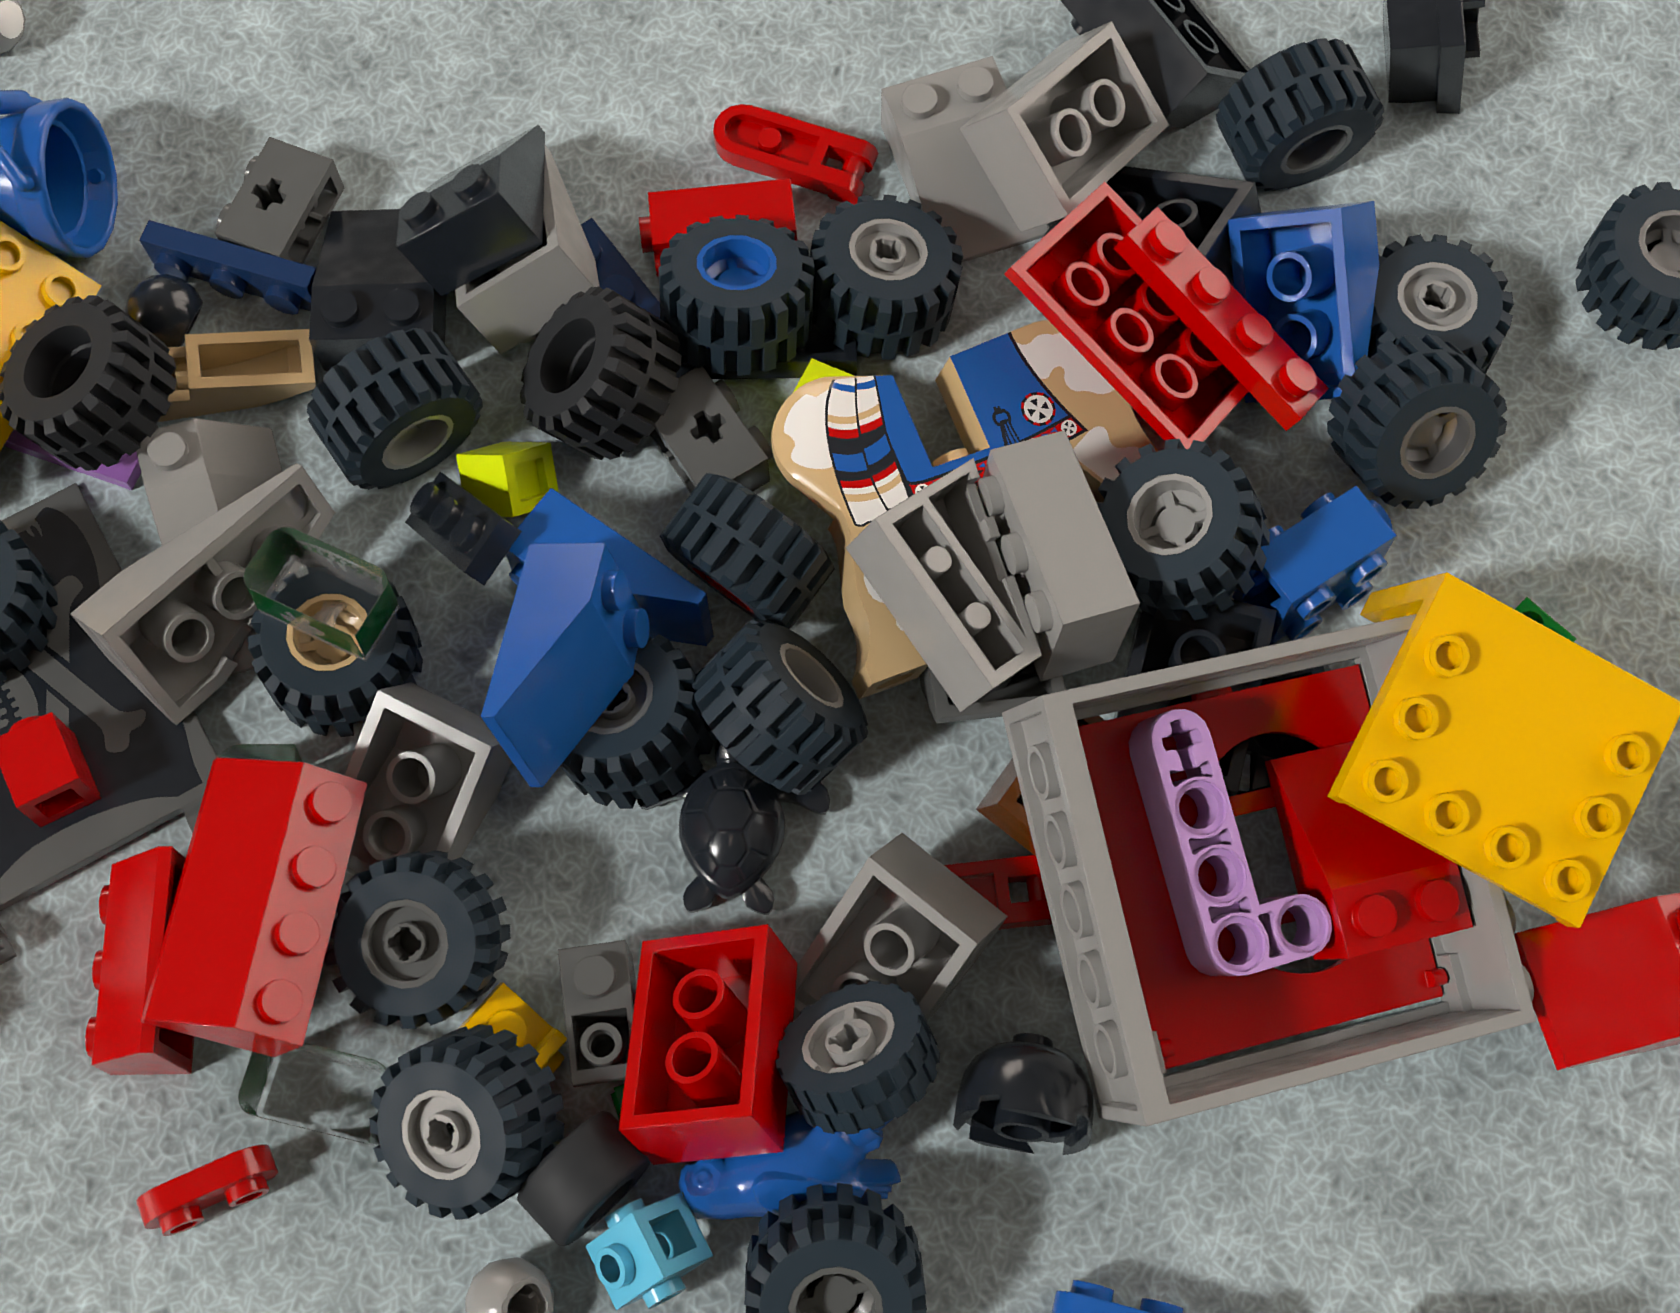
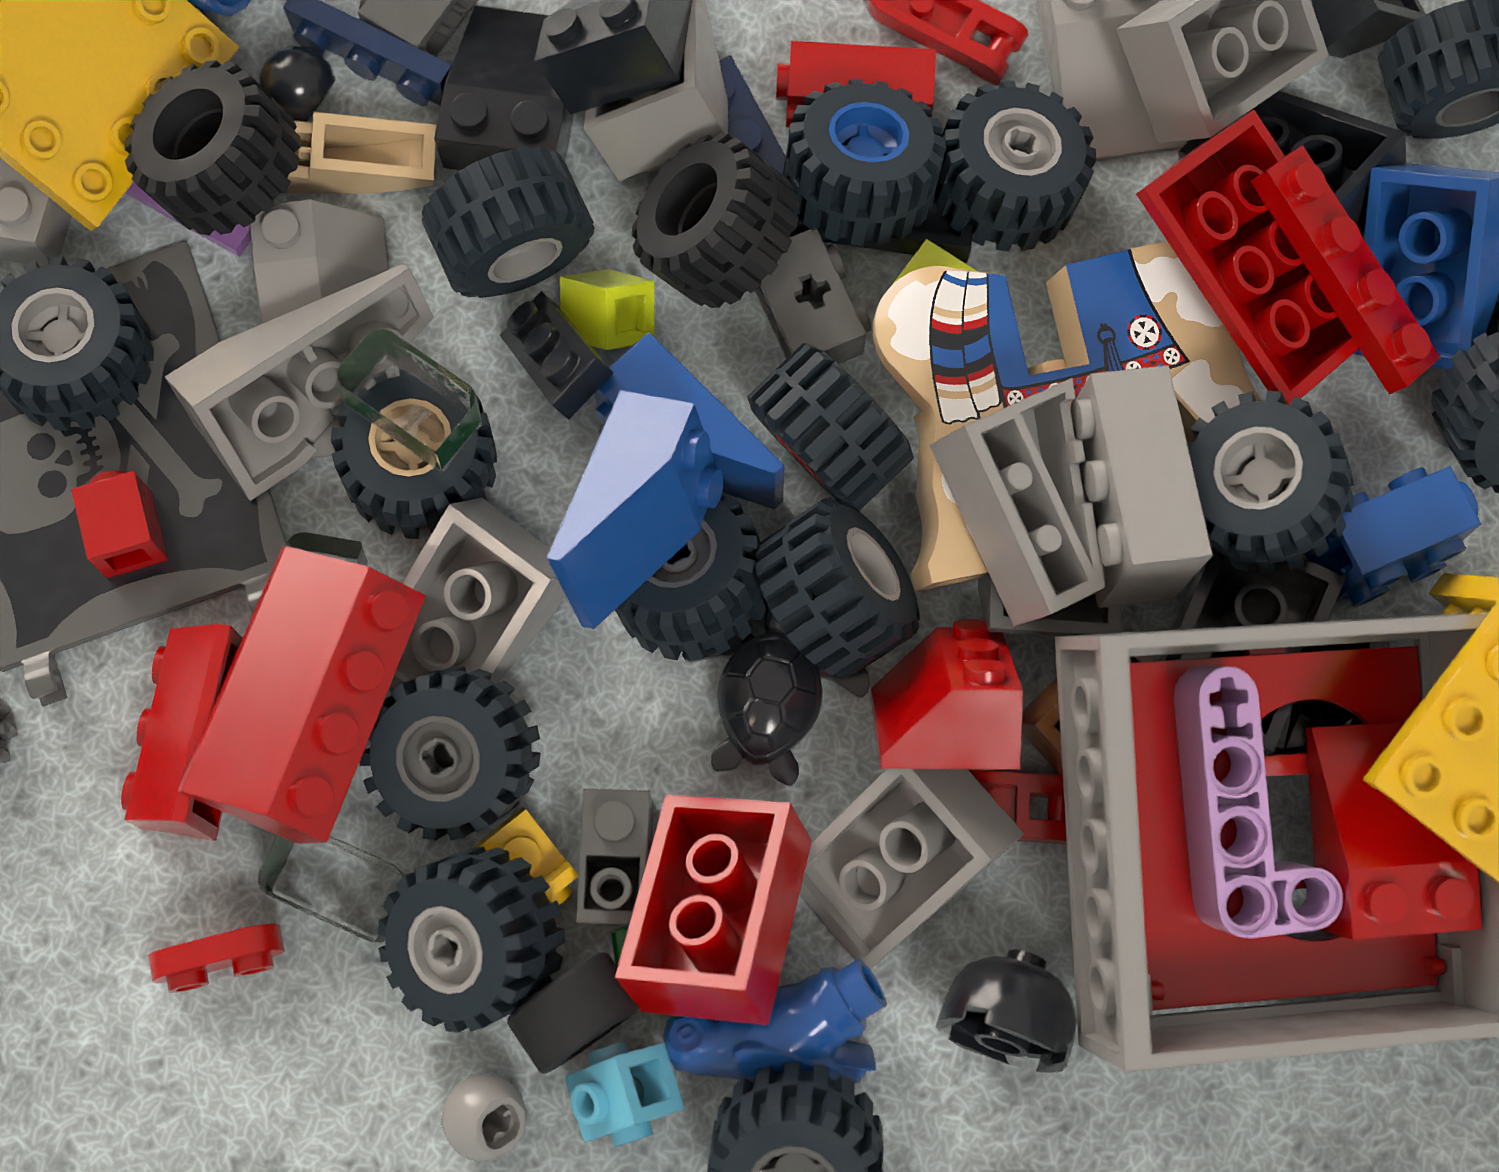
camera: 10 degrees right, 5 degrees up
black wheel [775,981,940,1135] -> none
none -> red slope [871,619,1023,769]

